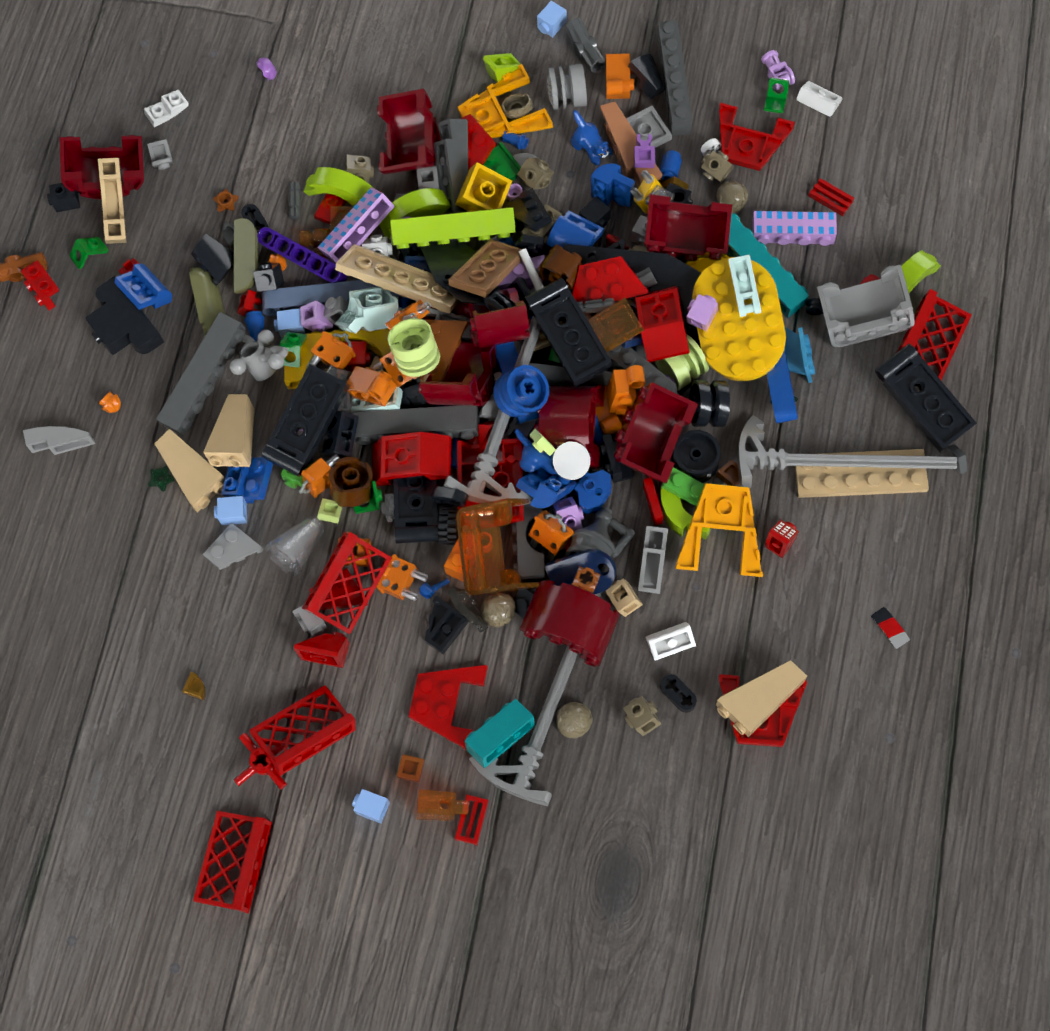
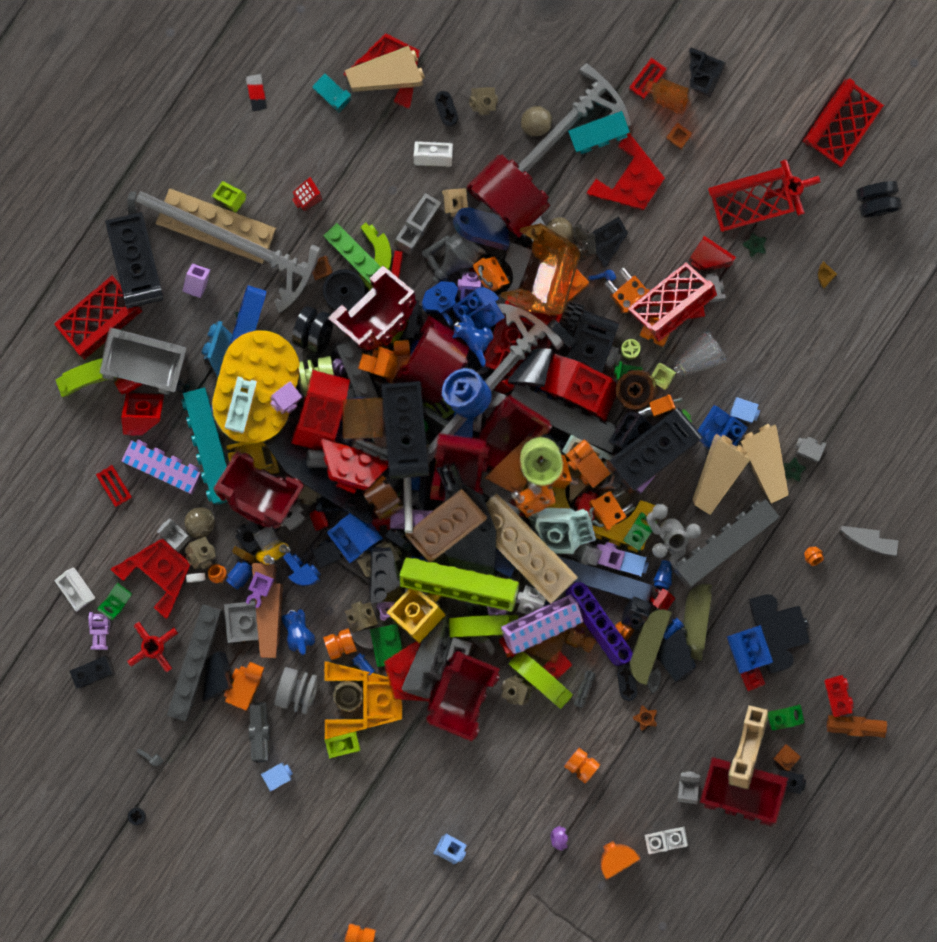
camera: 155 degrees left, 15 degrees up
light grey wing [203,523,263,570] -> none
light blue brick [352,789,390,824] -> none
yellowish green plate [529,429,556,456] -> none
white sticker [553,442,590,480] -> none
dark orange piece [572,566,601,593] -> none
light orange wing [675,483,763,577] -> none
none -> black brick [69,656,115,689]
none -> red slope [121,393,164,436]
none -> red bar [127,622,179,673]
none -> light grey bracket [157,518,191,552]
none -> lavender brick [183,263,210,298]
none -> orange plate [208,564,227,584]
none -> lime slope [212,181,246,212]
none -> teal bracket [313,74,352,113]
none -> orange wheel [323,628,357,660]
none -> light blue brick [433,834,466,864]
none -> black slope [508,349,552,388]
none -> orange wheel [564,747,601,783]
none -> orange brick [600,841,640,879]
none -> yellowish green wheel [621,339,640,360]
none -> blue pin [663,618,684,640]
none -> black slope [689,47,726,98]
none -> clear green plate [743,233,767,257]
none -> dark orange plate [773,744,801,771]
none -> light grey brick [795,437,826,463]
none -> black wheel [856,181,903,218]

